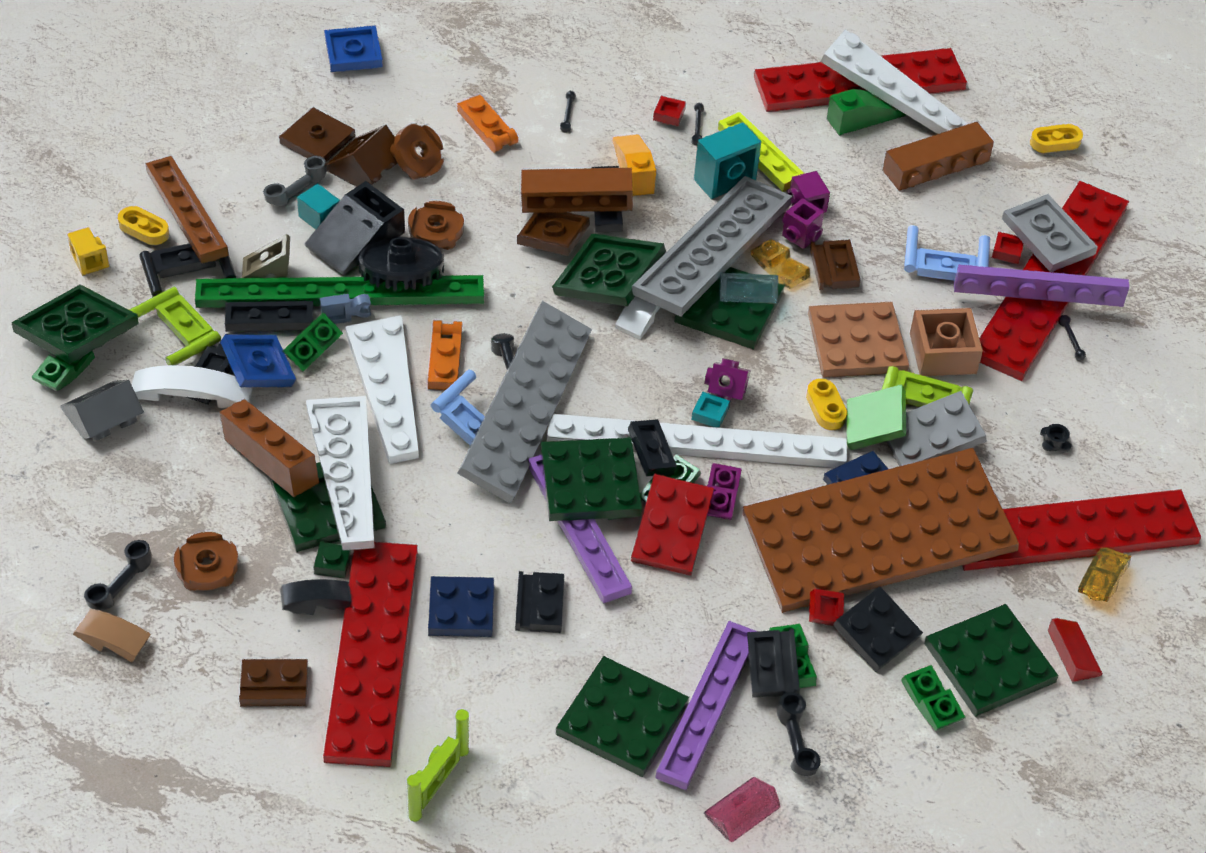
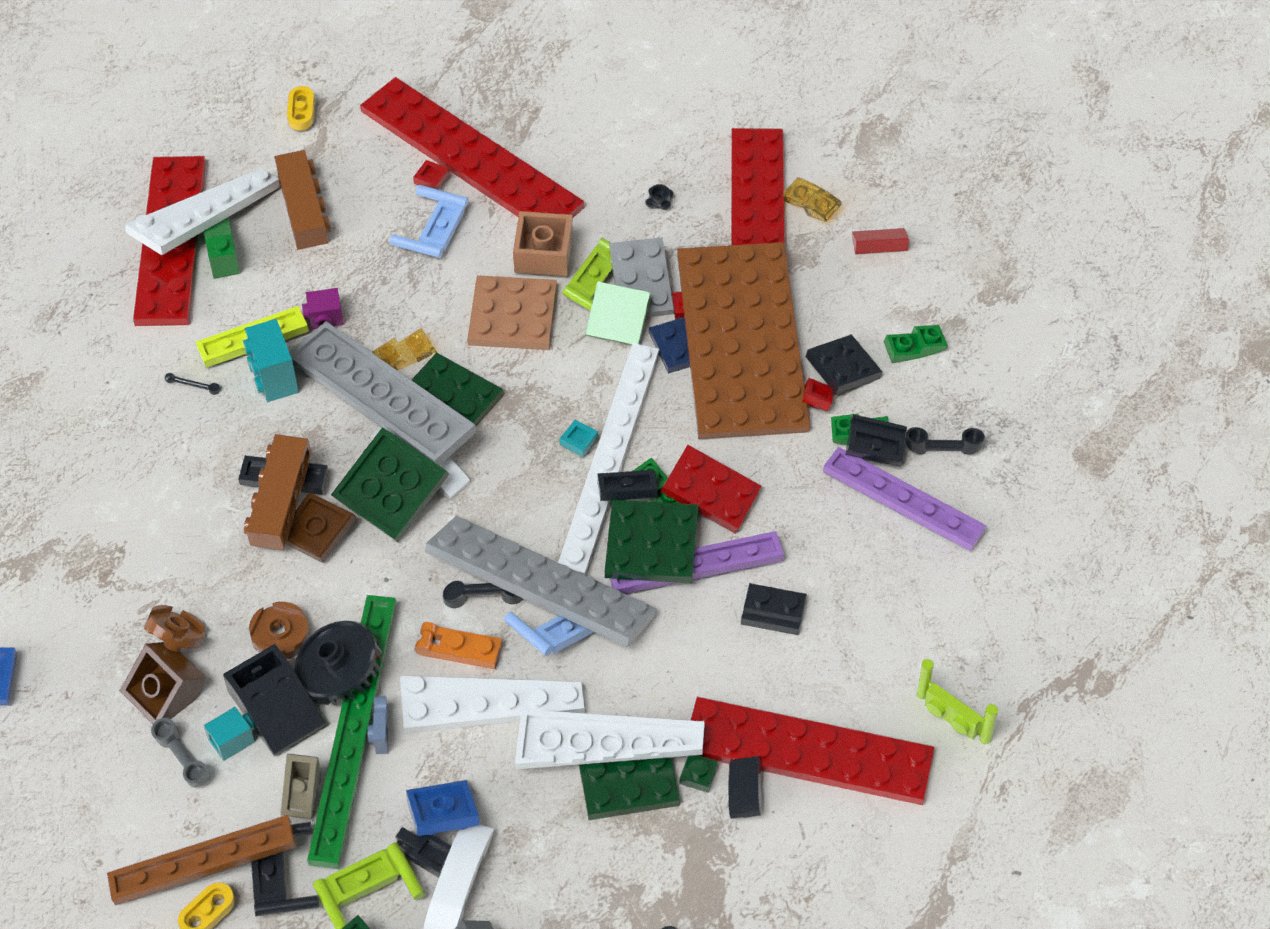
camera: 75 degrees left, 5 degrees up
dark orange plate [174,532,239,591] -> none
dark orange brick [219,399,319,497] -> none
black plate [225,301,314,332] -> none
reddish brown plate [239,659,308,707] -> none
reddish brown plate [279,107,355,162] -> none
green slope [282,312,343,372] -> none
dark blue plate [428,576,494,637] -> none
orange plate [457,95,519,152] -> none
dark green plate [556,656,689,777] -> none
black hinge [560,91,576,133] -> none
light orange slope [612,134,656,196] -> none
red plate [653,96,686,126] -> none
magenta brick [704,358,751,402] -> none
clear pink slope [704,777,780,842] -> none
magenta slope [707,463,742,520] -> none
clear light blue slope [720,273,778,304] -> none
magenta brick [782,198,824,249] -> none
yellow plate [806,379,847,430] -> none
reddish brown plate [810,239,860,290] -> none
dark green plate [924,604,1059,717] -> none
medium lavender plate [954,264,1129,307] -> none
light grey plate [1002,194,1098,272] -> none
black hinge [1059,315,1086,360] -> none

